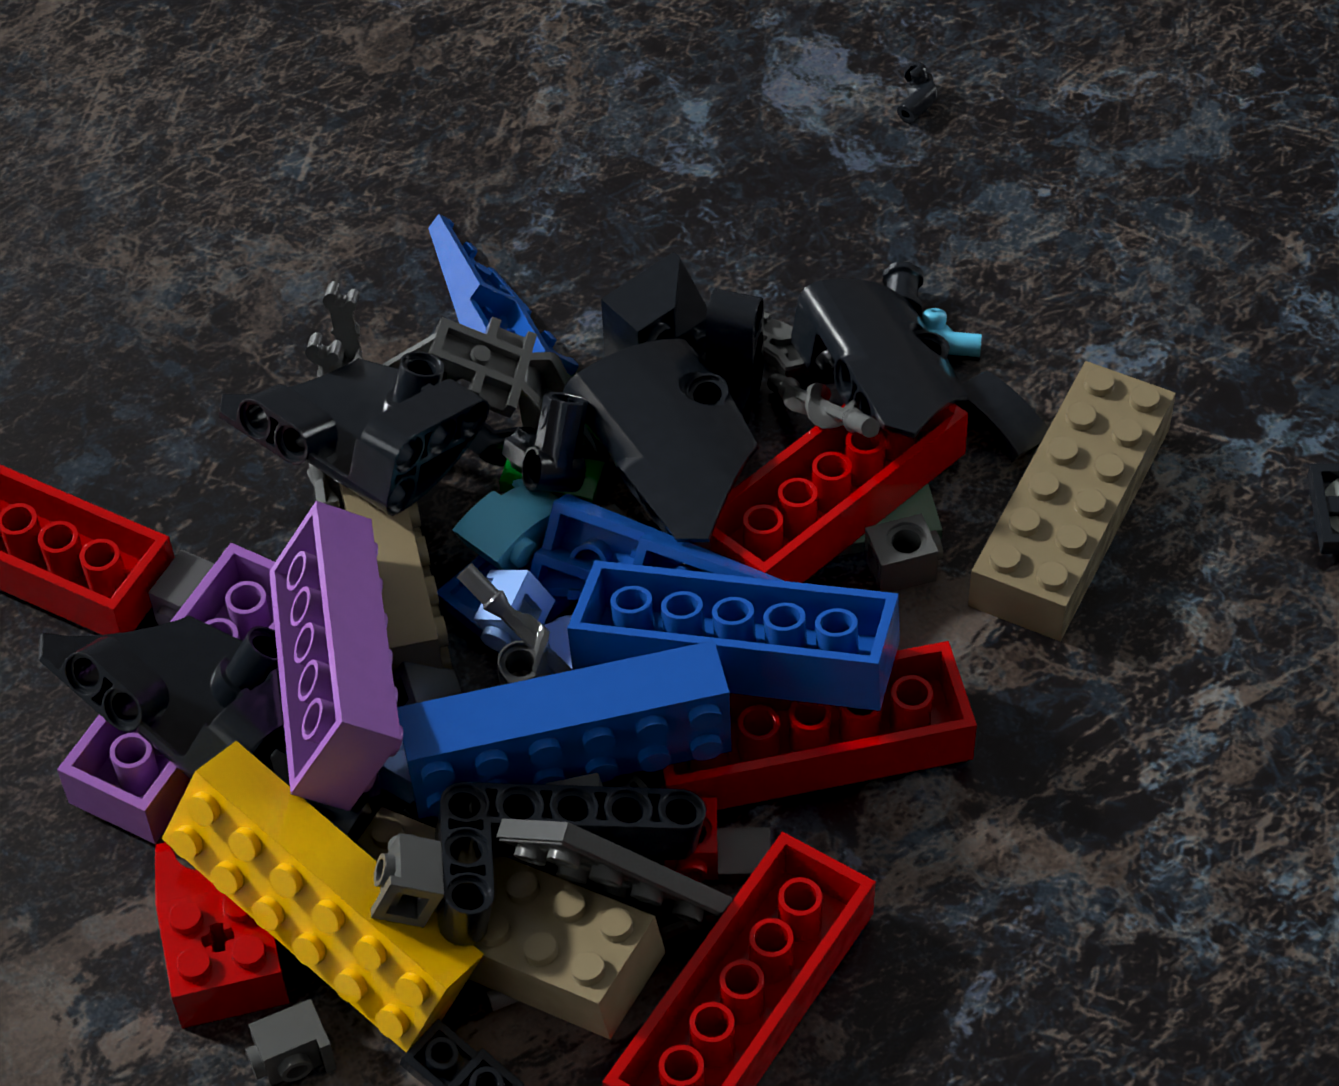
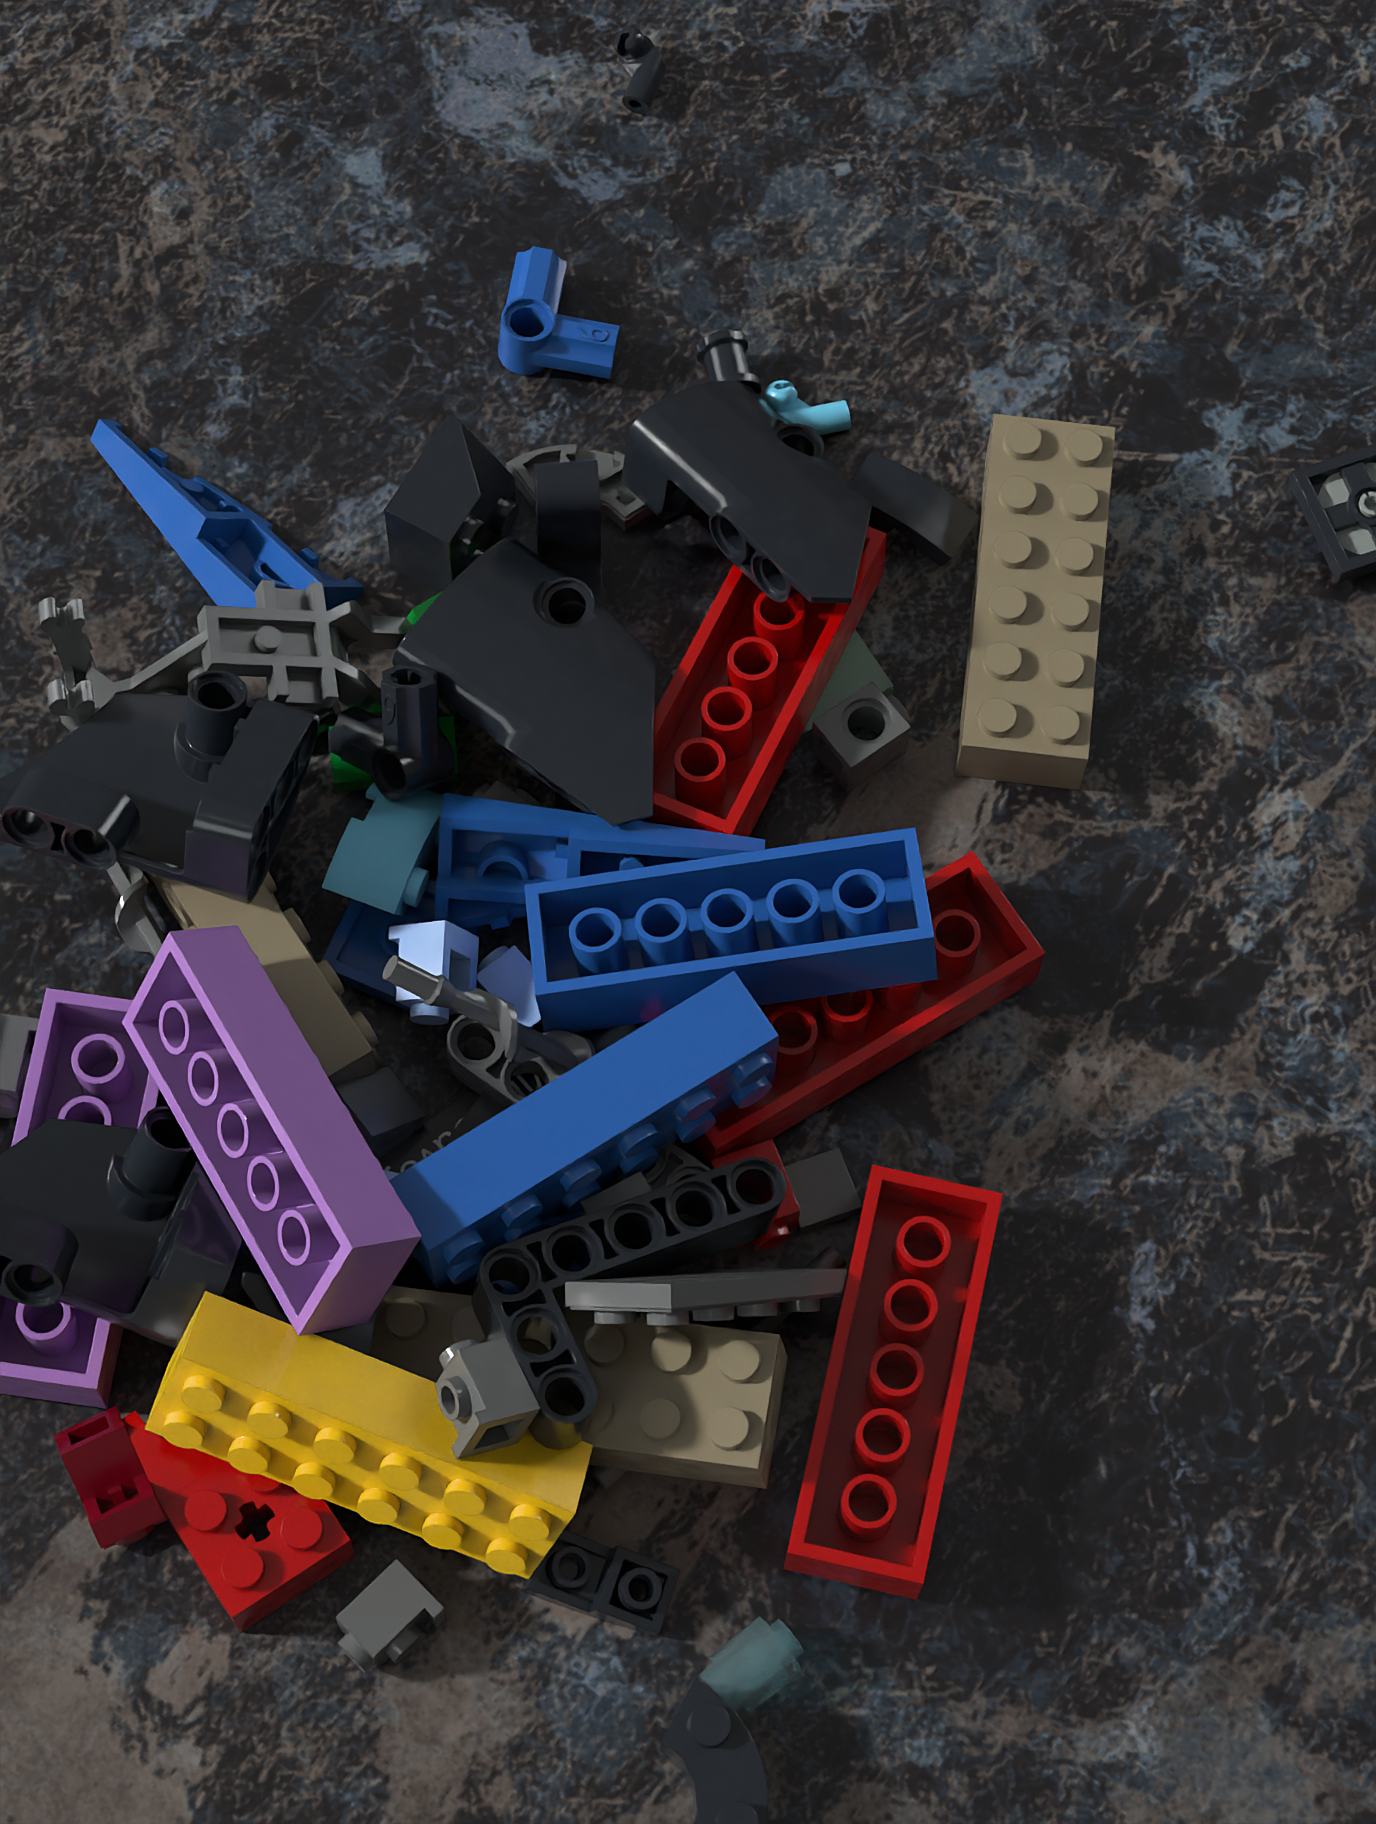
camera: 25 degrees left, 15 degrees up
dark grey piece [767,373,880,438] -> none
none -> dark red brick [54,1406,167,1550]
none -> blue piece [498,246,619,379]

